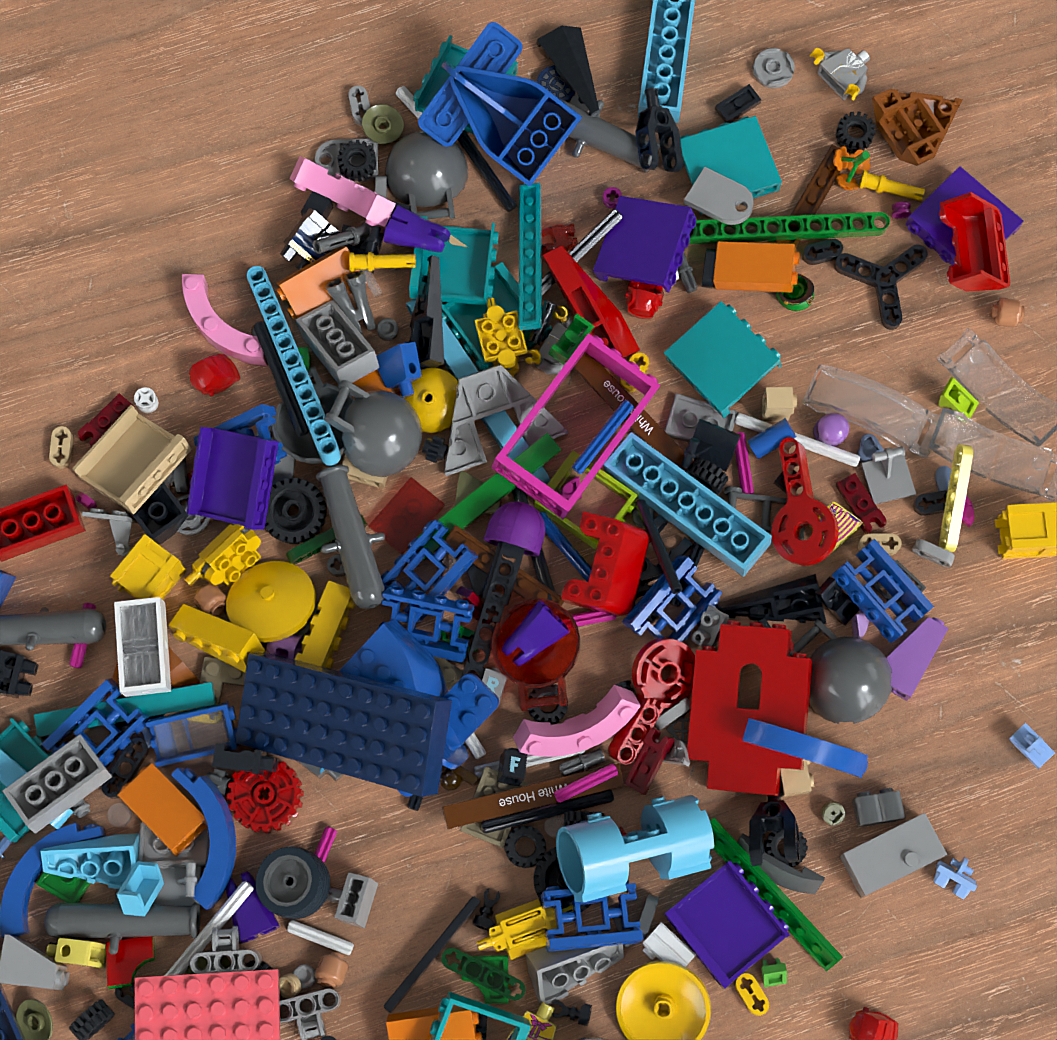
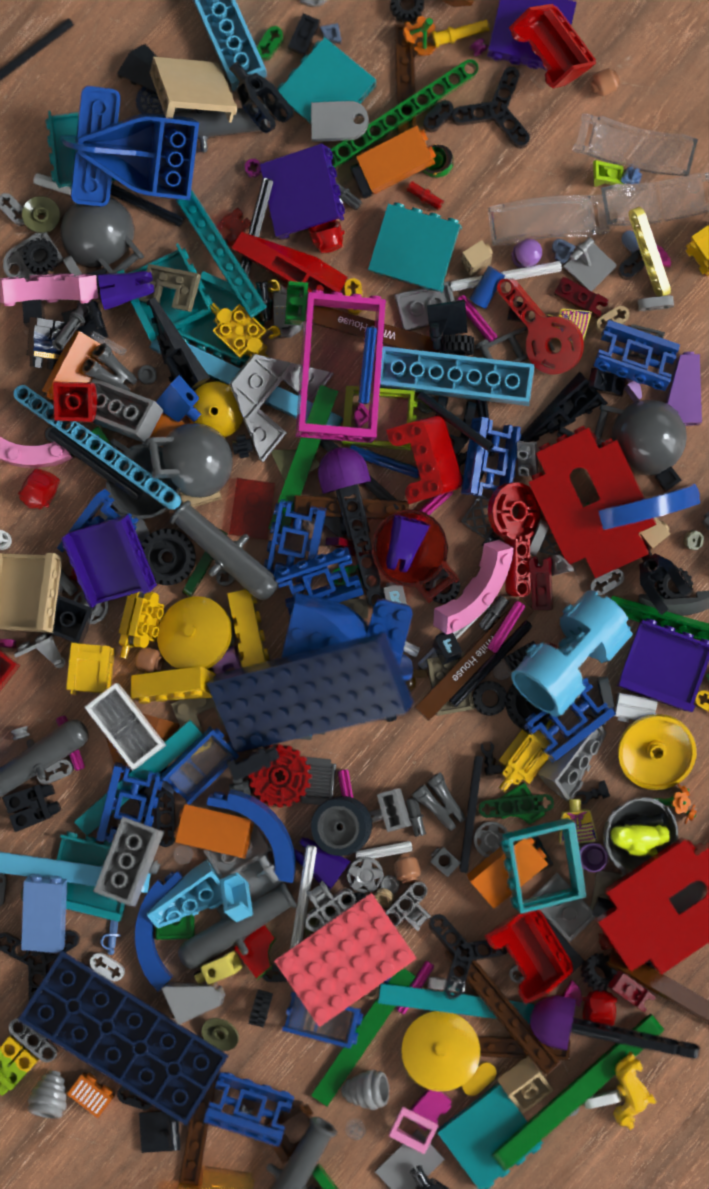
camera: 25 degrees left, 10 degrees up
yellow pin [349,252,416,272] -> none
none -> light grey bush [11,726,30,740]
none -> light grey beam [37,759,73,784]
none -> red brick [53,381,97,422]
none -> dark tan plate [139,264,201,312]
none -> tan panel [150,57,237,123]
none -> green beam [257,26,283,61]
none -> dark grey window [301,757,336,805]
none -> sand blue tile [320,23,342,44]
none -> light grey wheel [347,857,383,893]
none -> red pin [406,181,444,211]
none -> dark grey axle [406,797,426,837]
none -> dark grey piece [412,772,466,831]
none -> dark grey brick [430,847,460,877]
none -> dark grey window [461,495,493,539]
none -> light grey wheel [474,822,508,857]
none -> light grey beam [590,569,624,596]
none -> medium blue plate [621,167,642,187]
none -> black tile [654,466,682,492]

